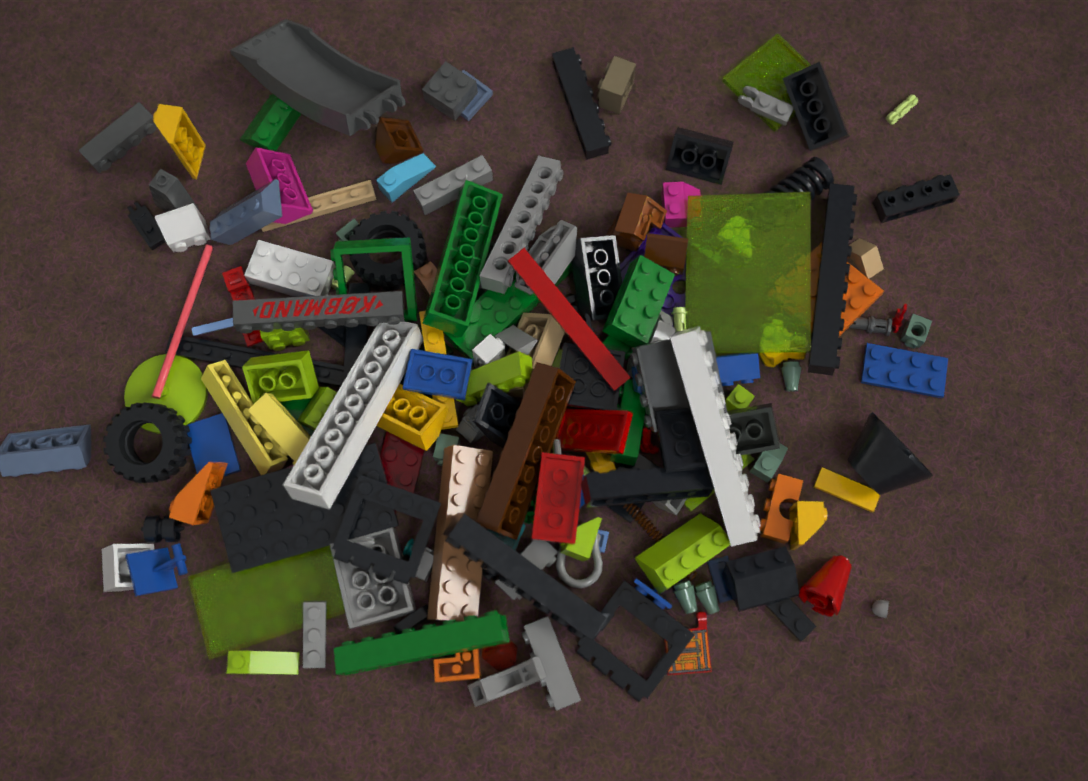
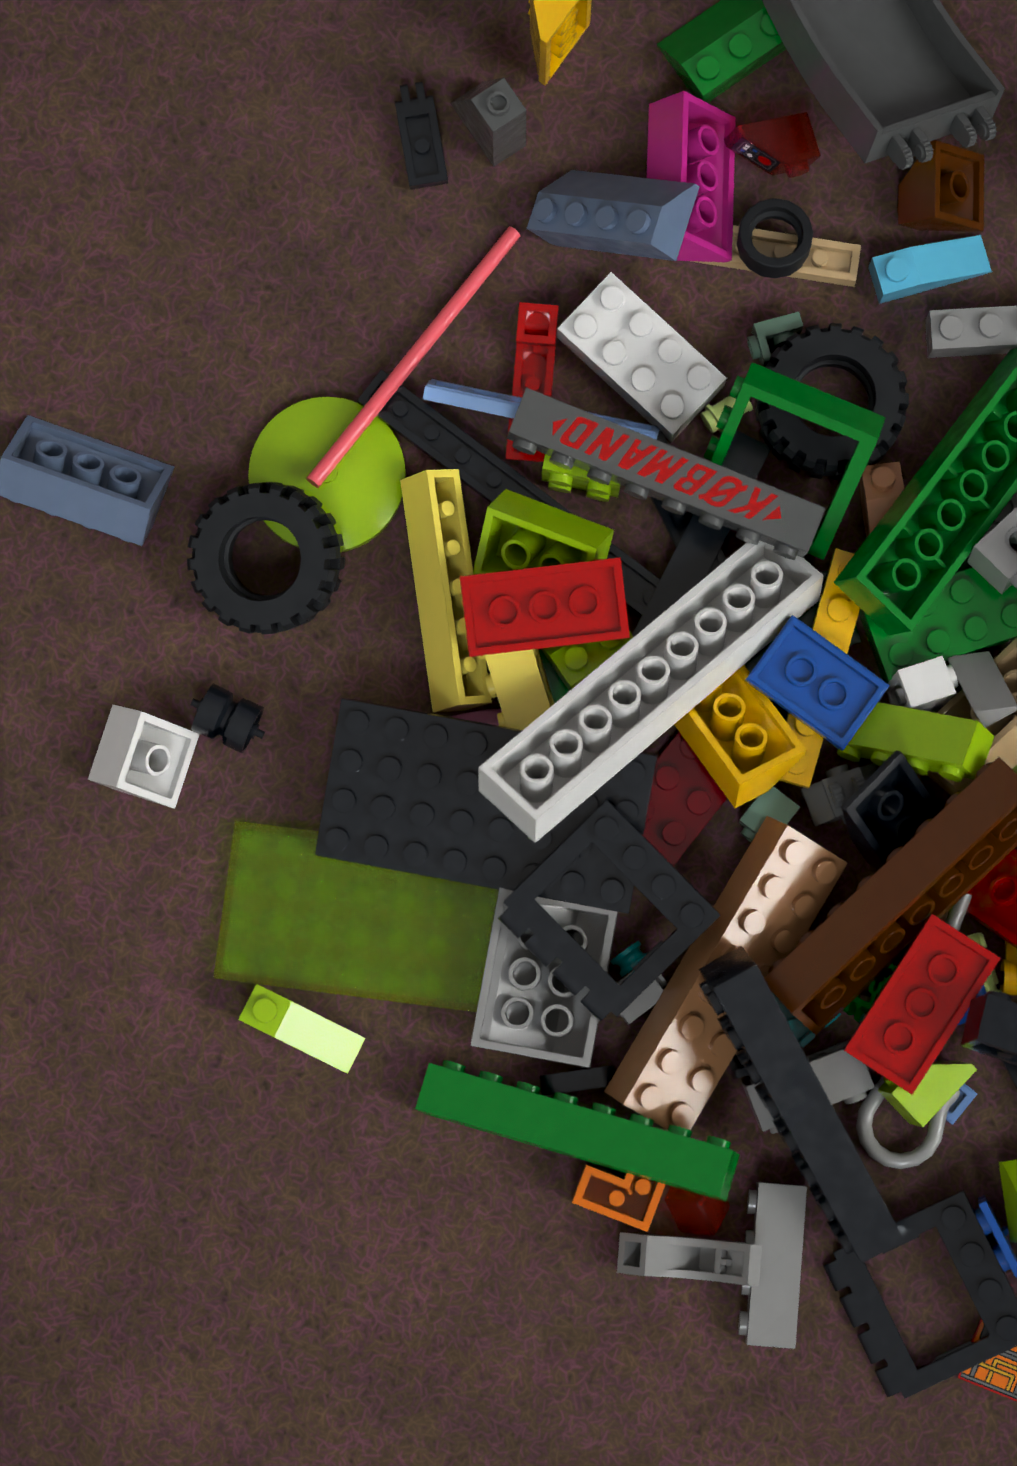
camera: 25 degrees right, 10 degrees up
blue plate [125,544,188,597] -> none
white slope [155,203,211,252] -> none
orange slope [169,462,228,525] -> none
blue tile [187,413,241,477] -> none
light grey plate [303,601,326,668] -> none
none -> red plate [460,557,630,657]
none -> clear red slope [724,112,821,178]
none -> black tyre [736,198,813,279]

